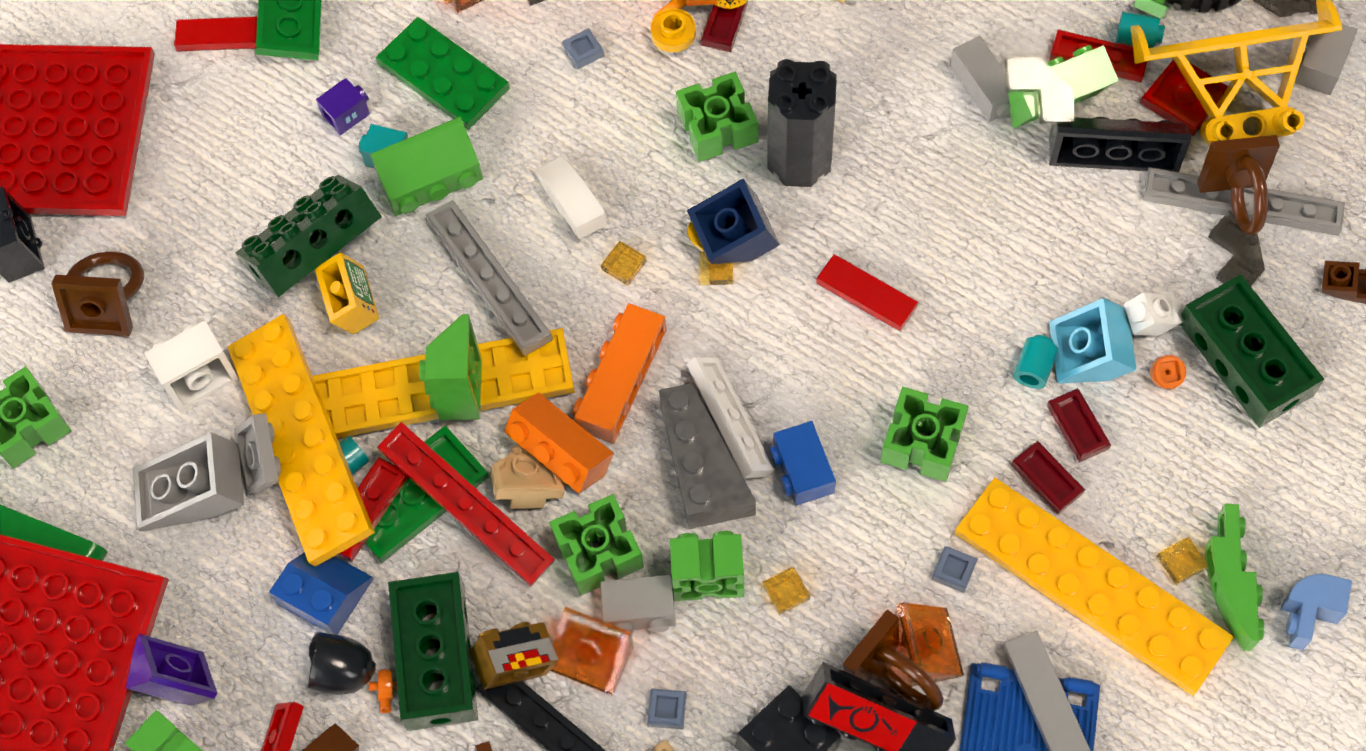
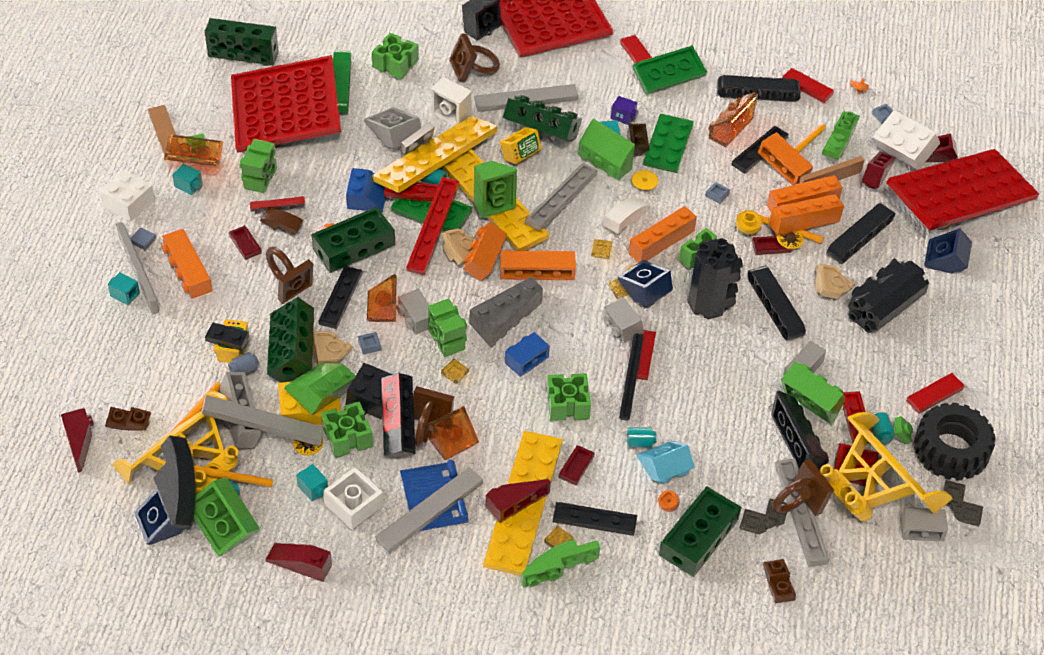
camera: 60 degrees right, 15 degrees down
dark purple slope [126,634,218,706] -> none
black piece [307,632,376,695] -> none
brick [469,622,559,690] -> none
bright green brick [549,494,644,596] -> none
white plate [687,357,775,478] -> none
sand blue tile [932,546,978,593] -> none
clear smoke tile [1004,57,1075,124] -> none
dark red tile [1047,388,1111,463] -> none
white brick [1123,291,1184,336] -> none
medium blue brick [1280,574,1352,650] -> none
none -> light grey tile [474,84,579,112]
none -> dark red slope [485,479,551,523]
none -> black tile [553,502,638,536]
none -> light grey brick [603,297,644,343]
none -> black axle [619,333,644,421]
none -> dark brown slope [627,124,650,156]
none -> orange brick [628,206,697,263]
none -> yellow piece [632,170,658,190]
none -> black beam [747,265,806,341]

